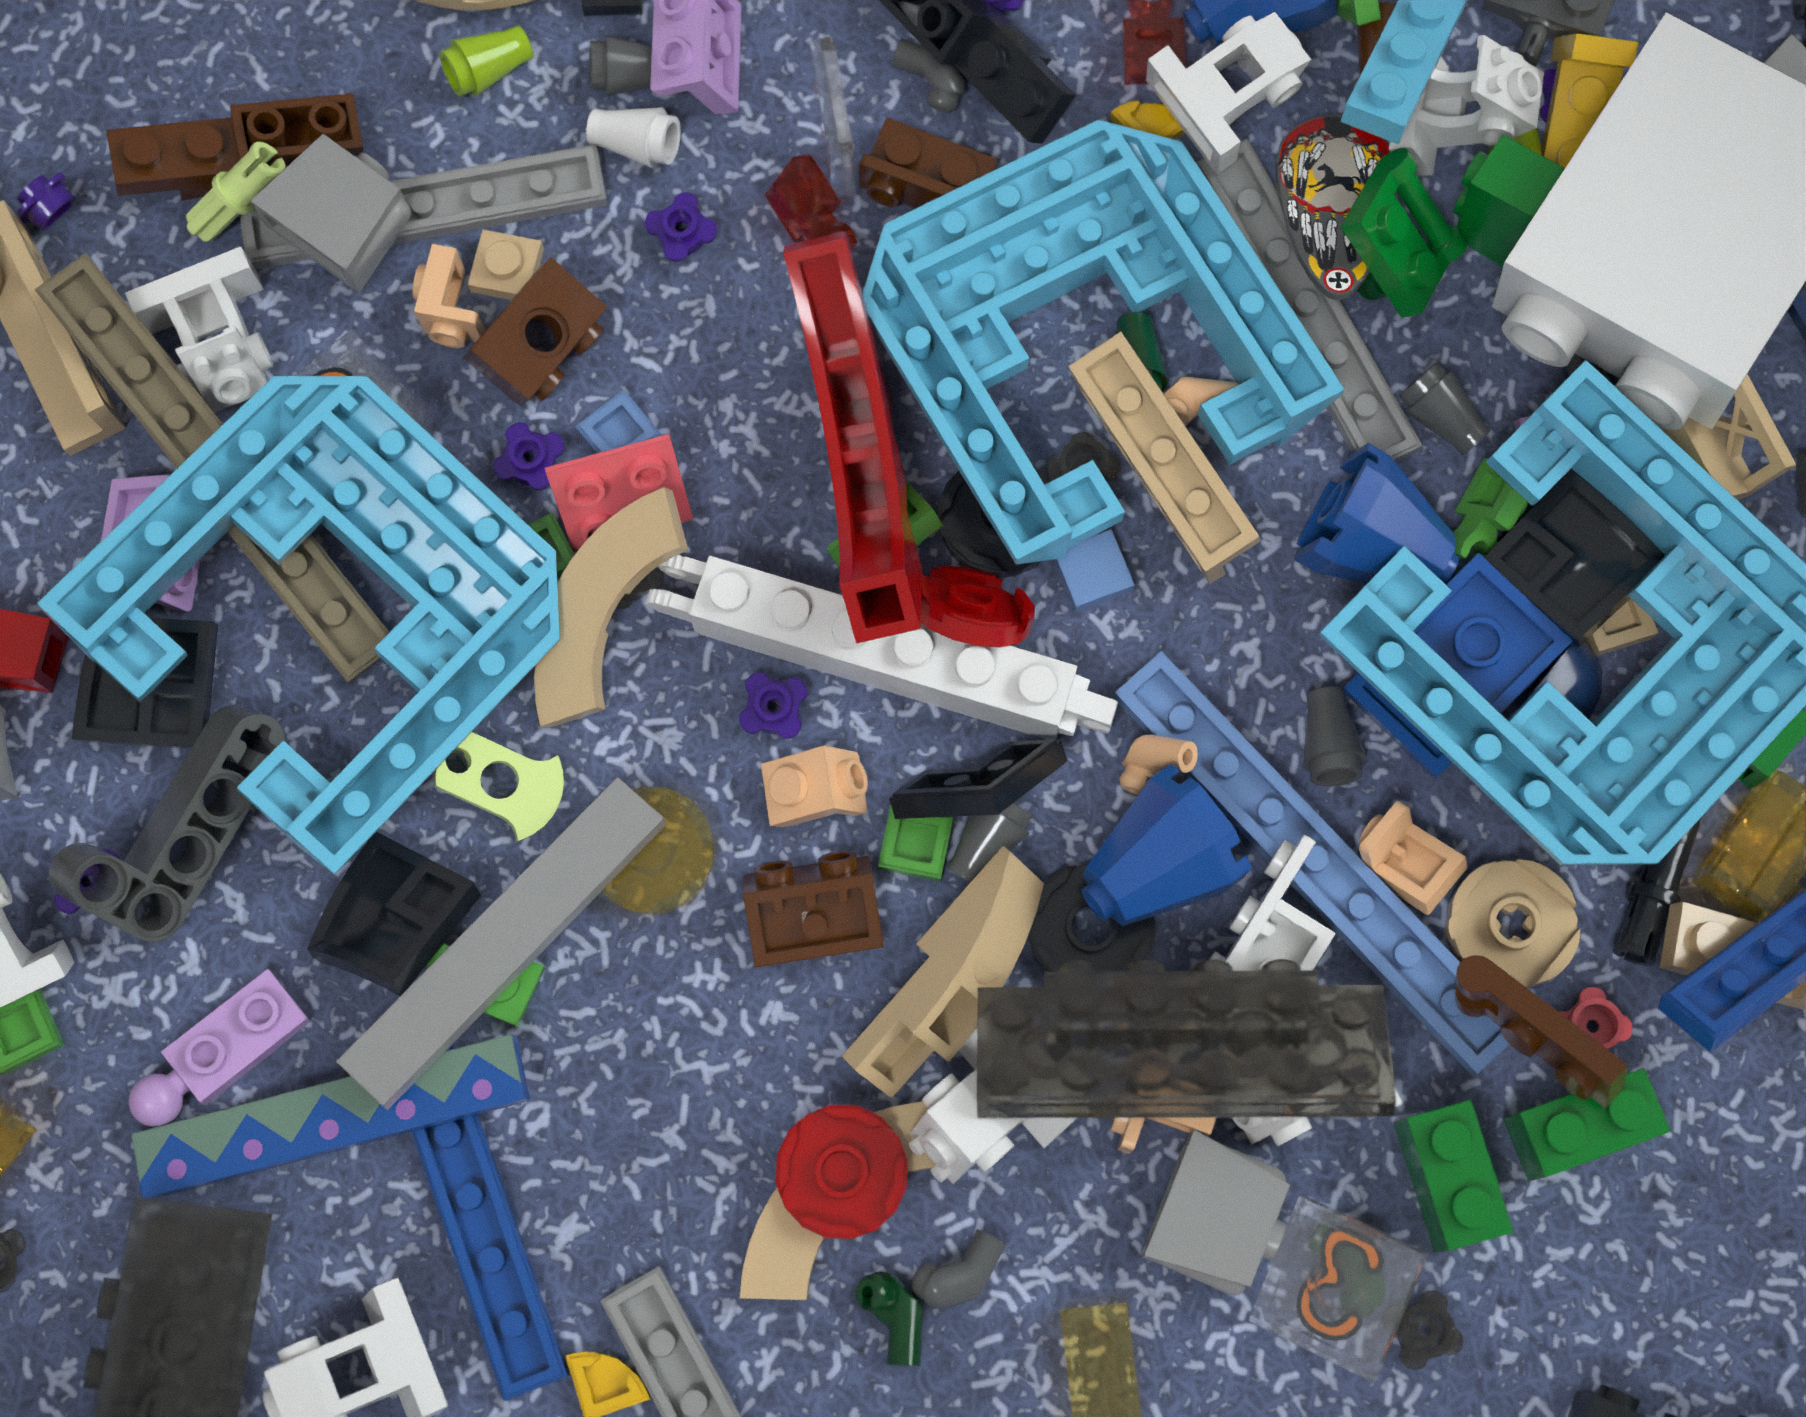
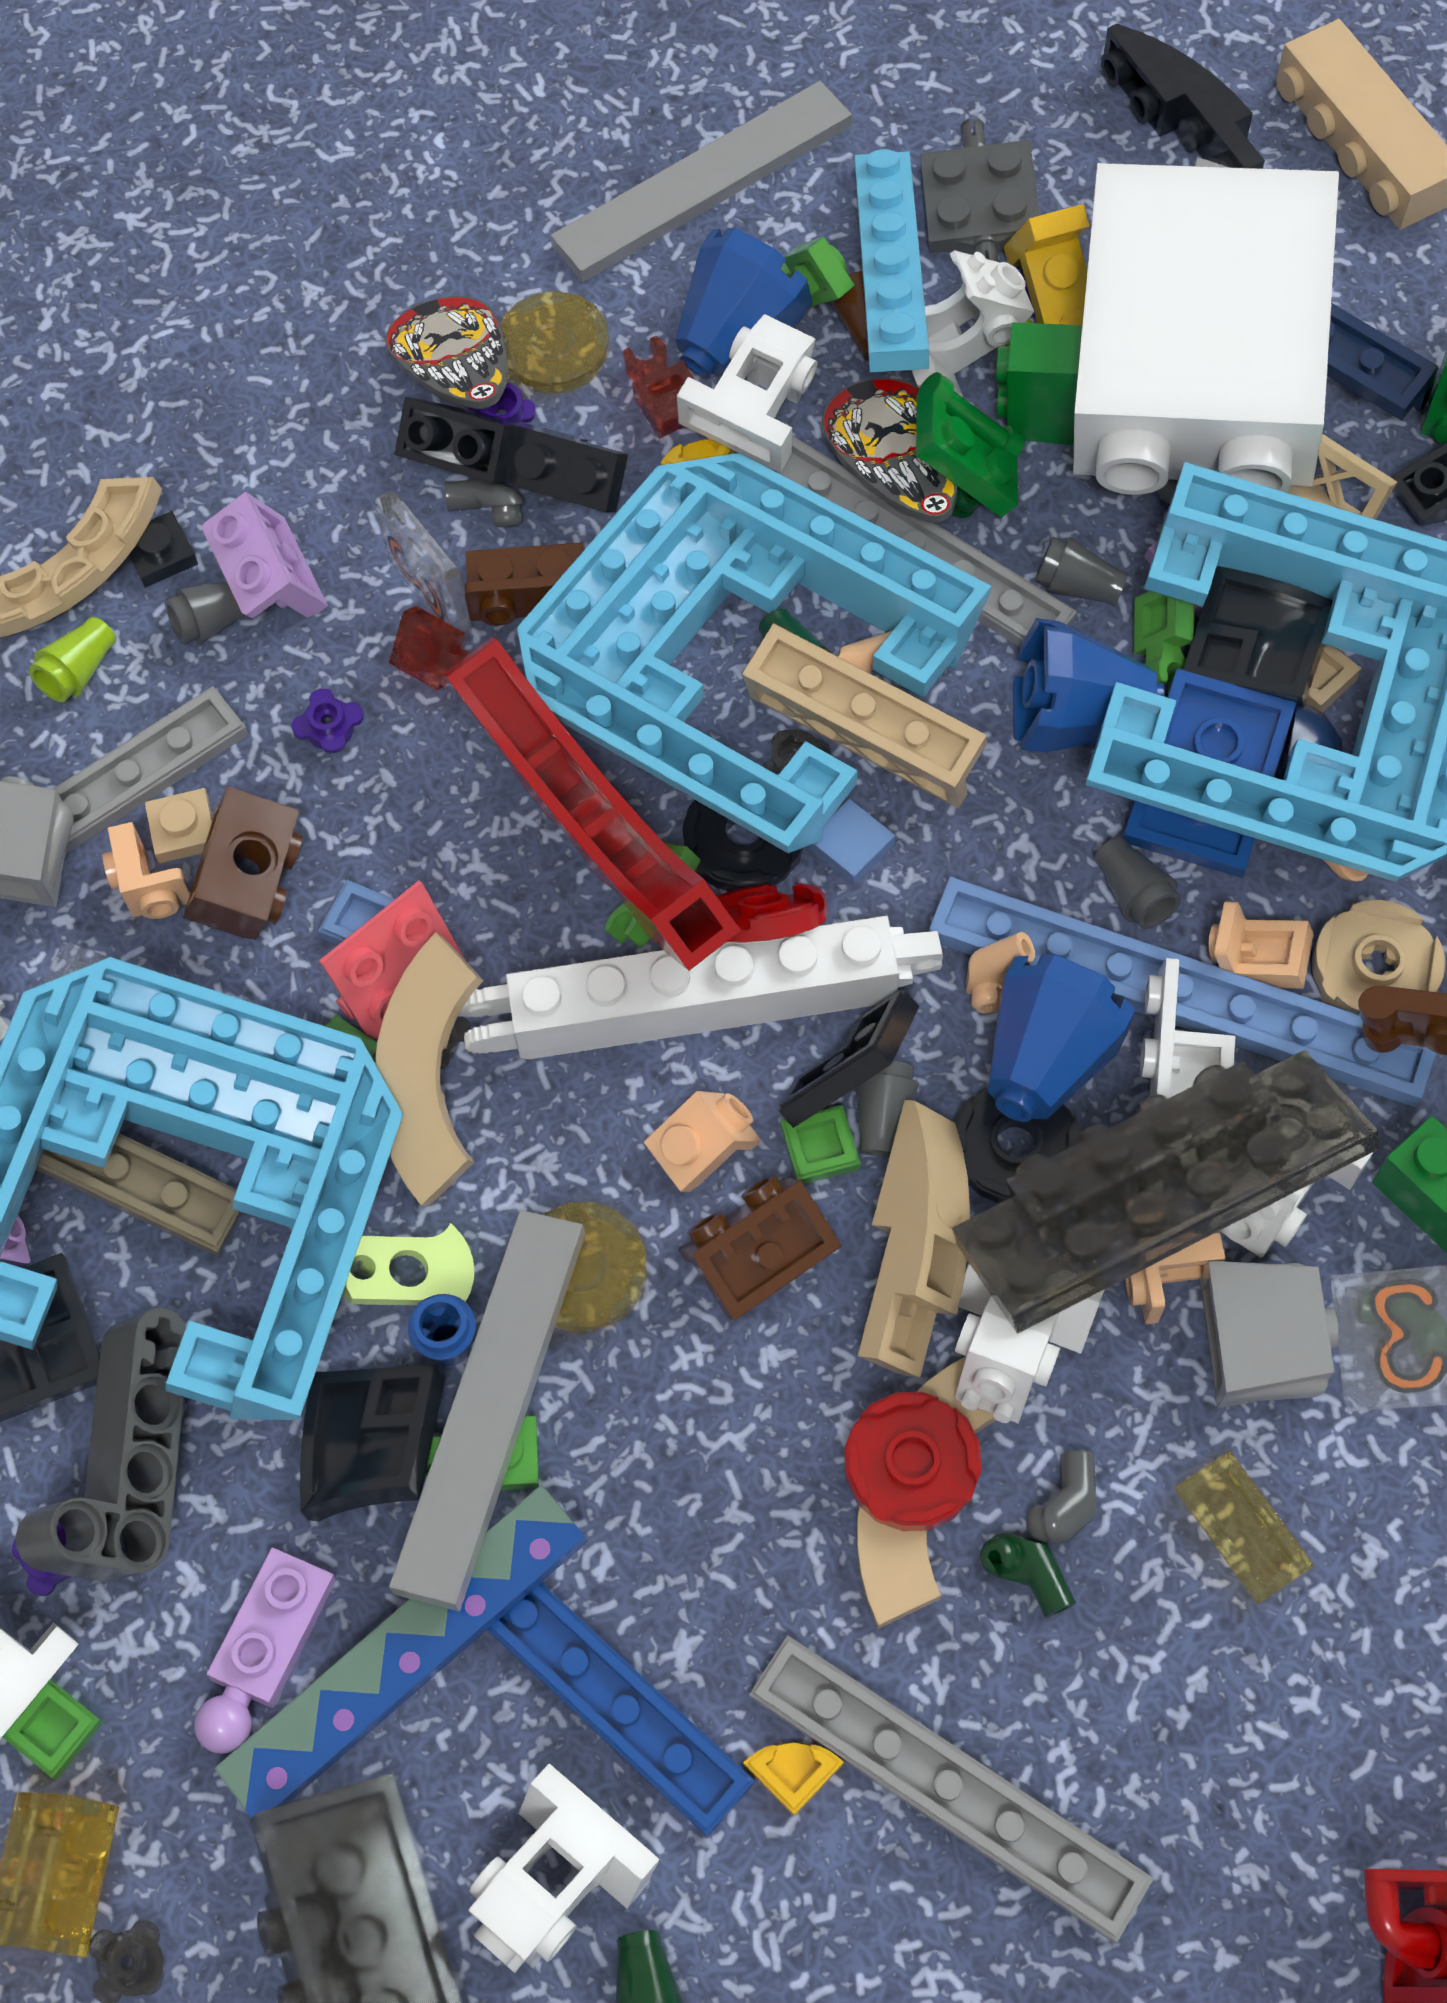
camera: 25 degrees left, 10 degrees down
dark purple plate [494,423,565,491] -> none
white cone [586,108,680,168] -> none
dark purple plate [739,672,807,739] -> none
none -> blue cone [408,1294,476,1366]

